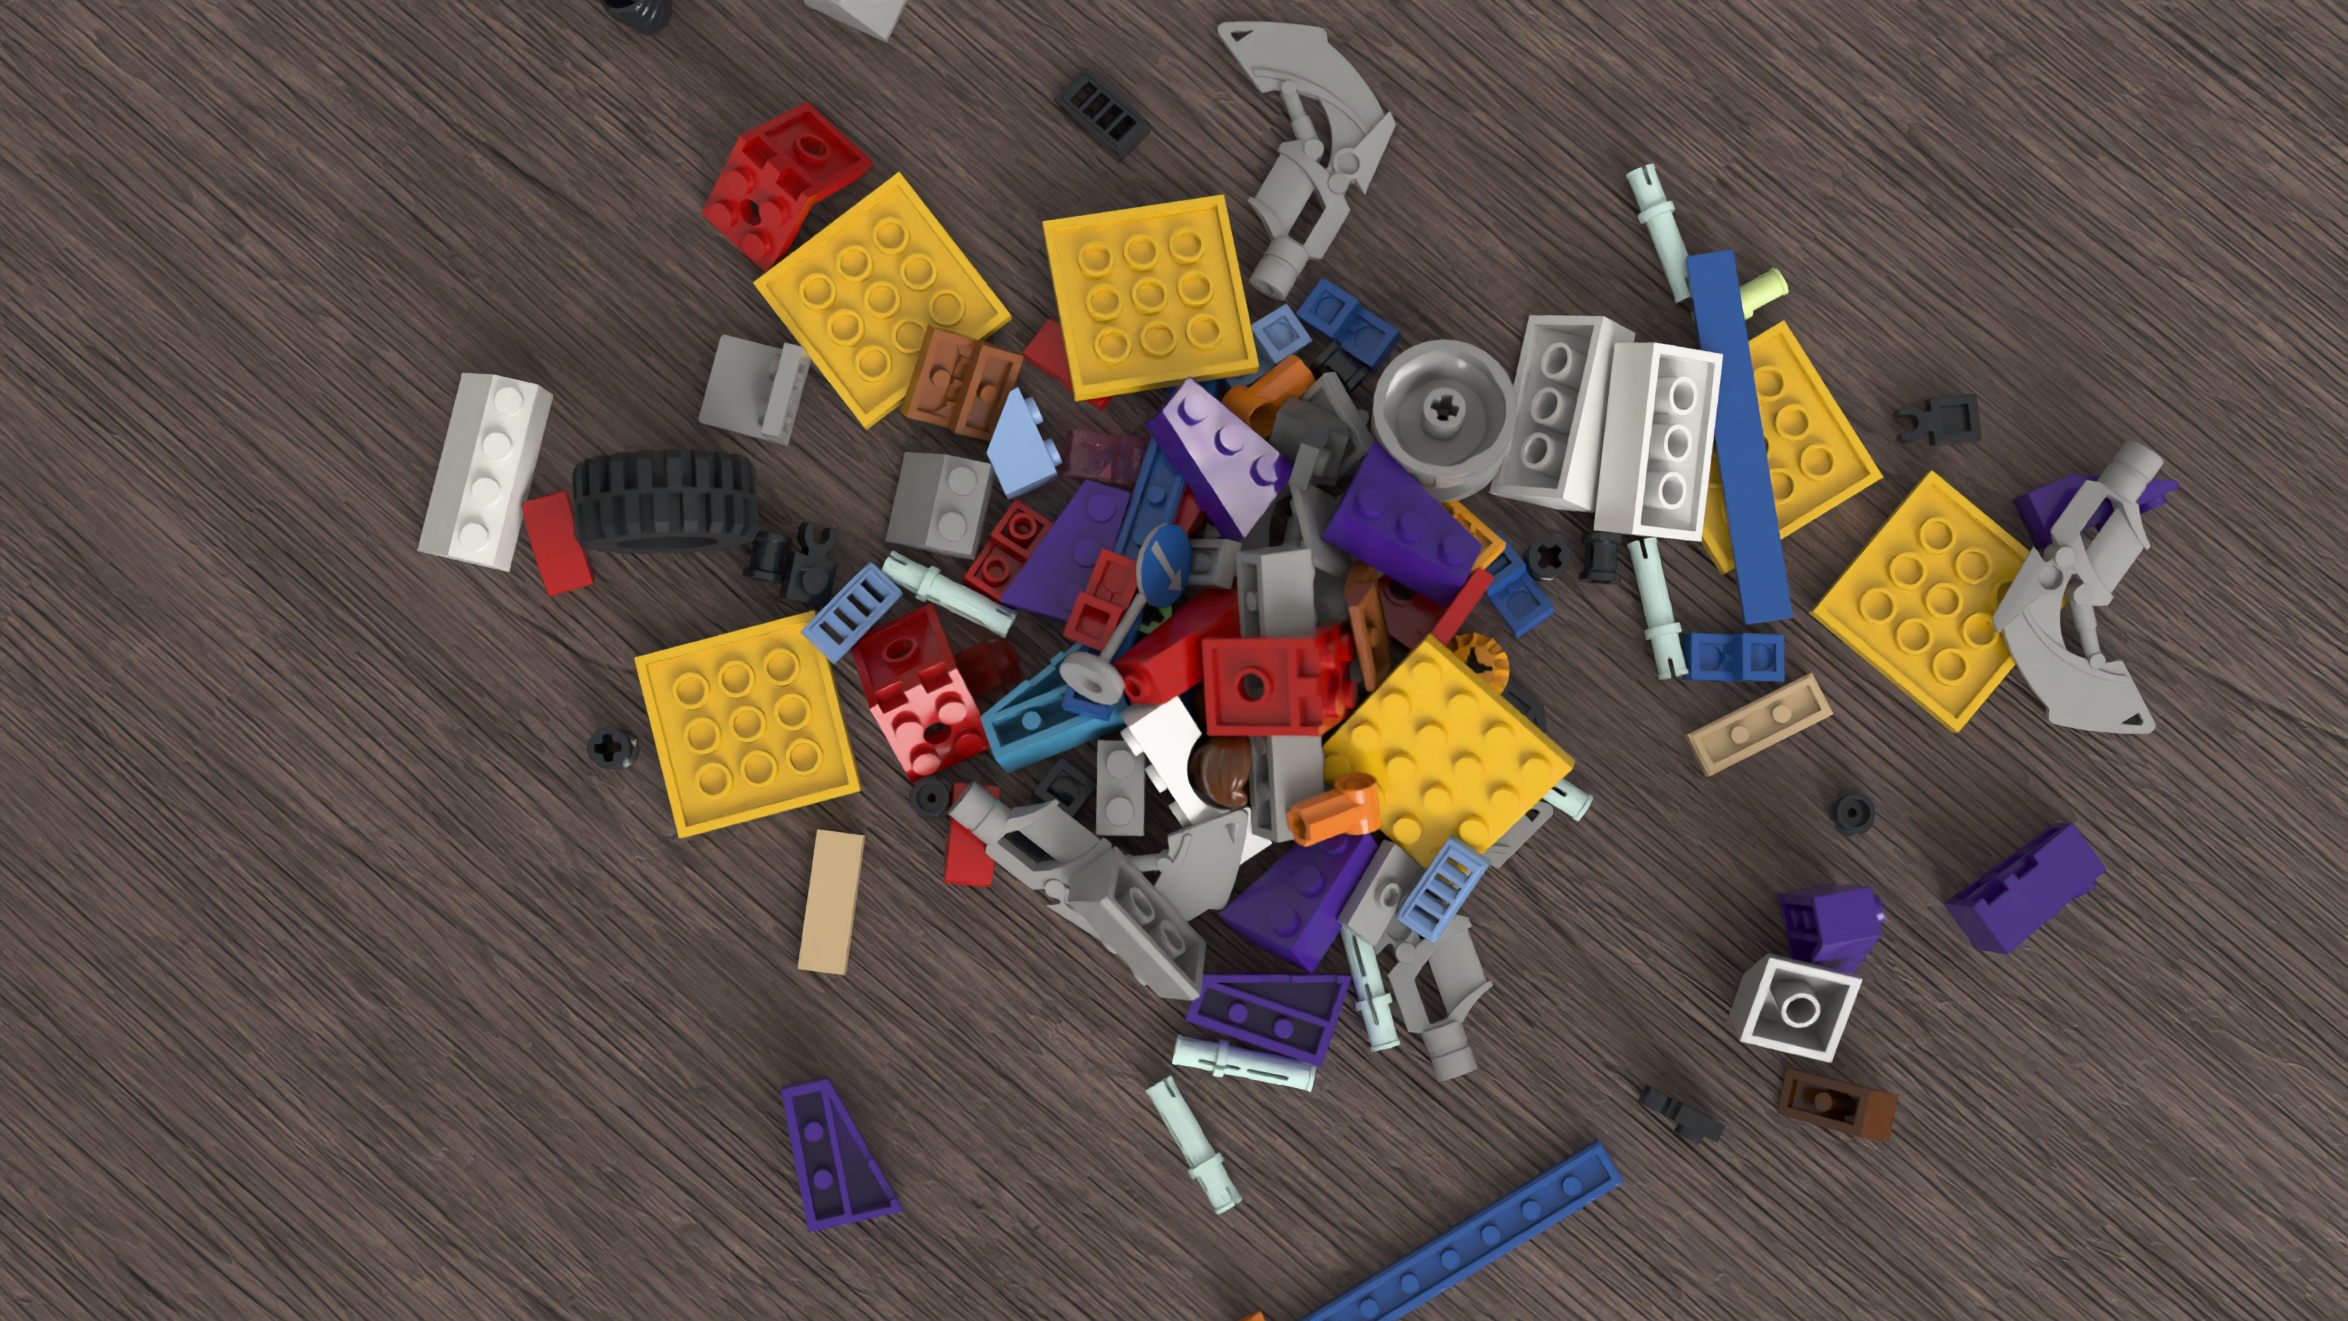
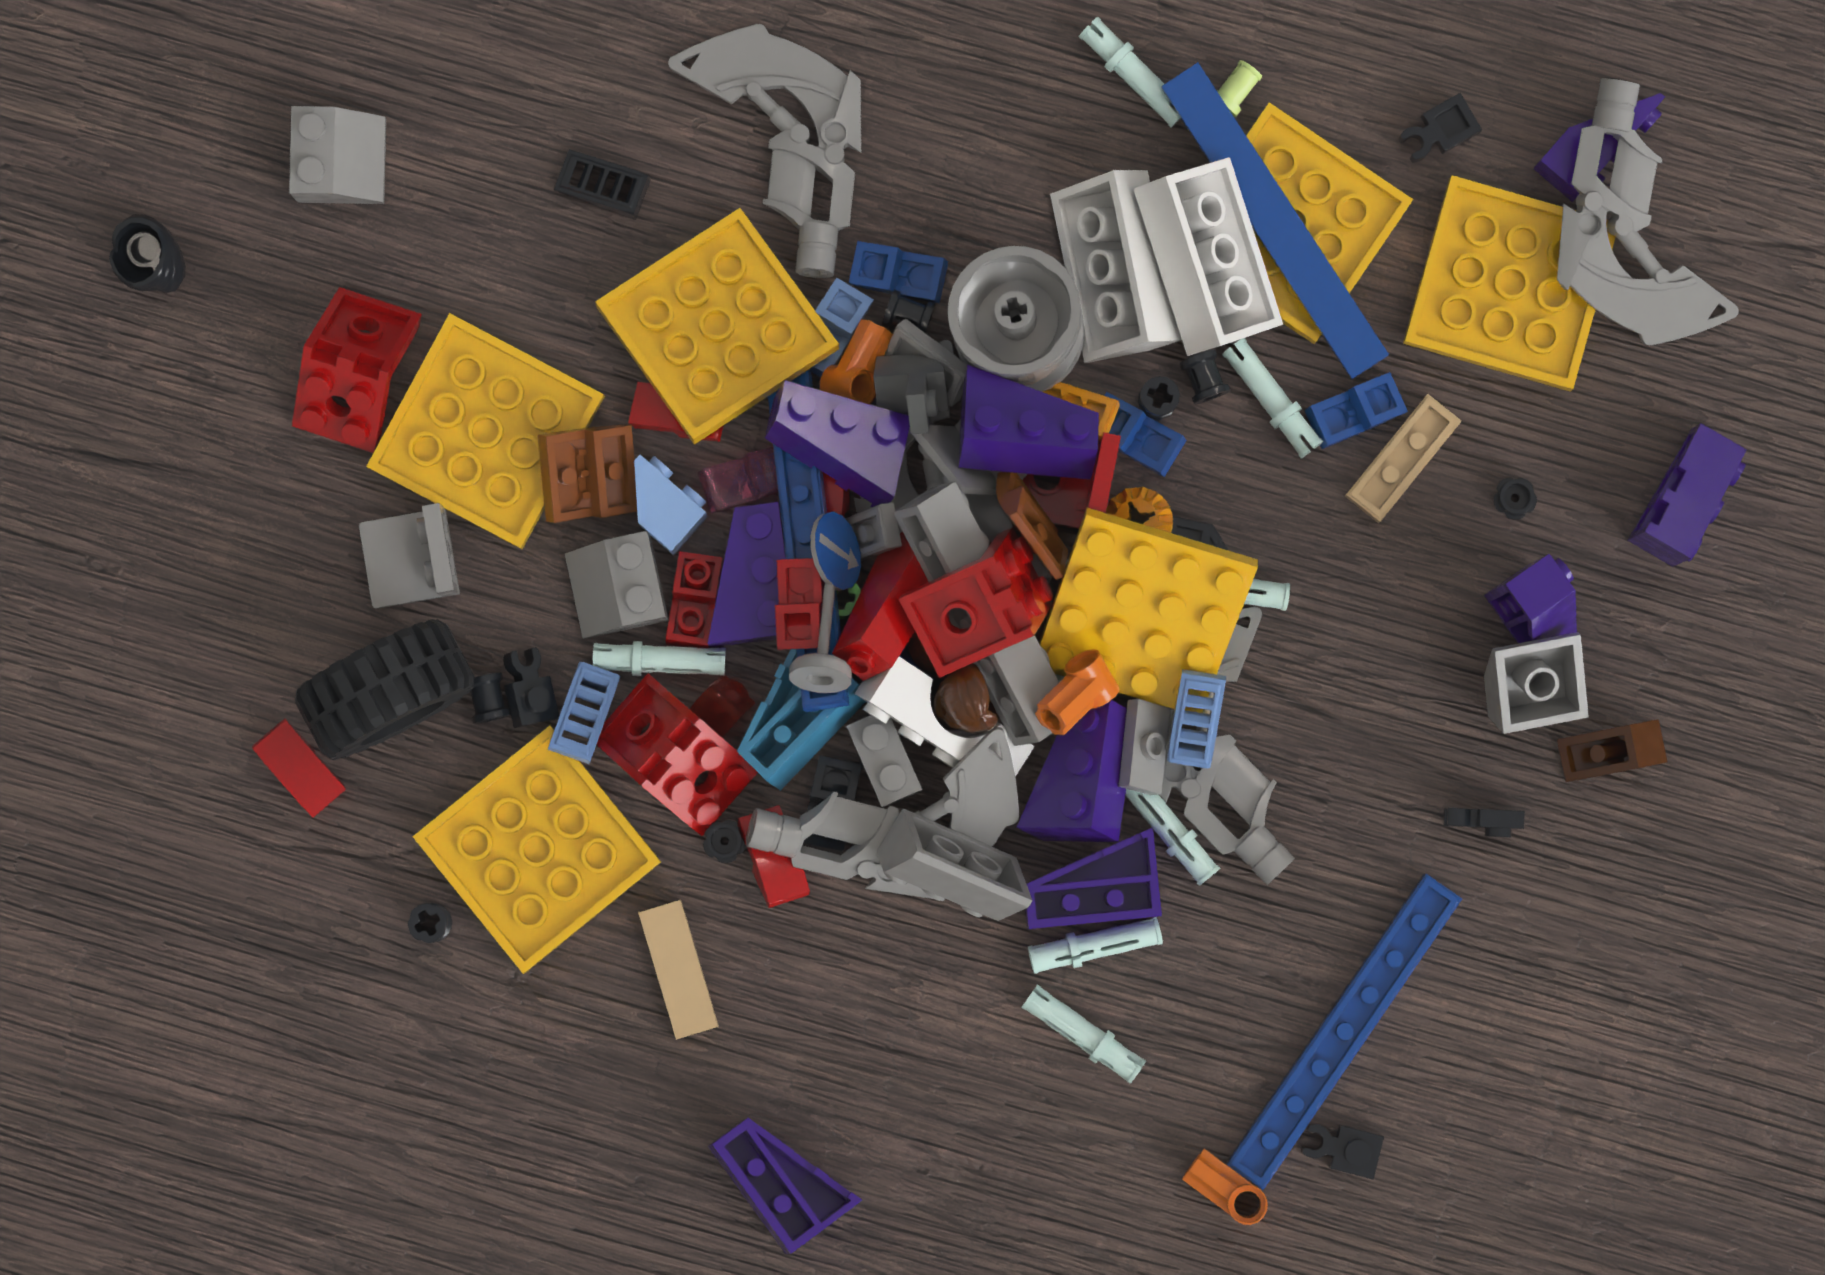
camera: 35 degrees left, 0 degrees up
white slope [417,373,553,572] -> none

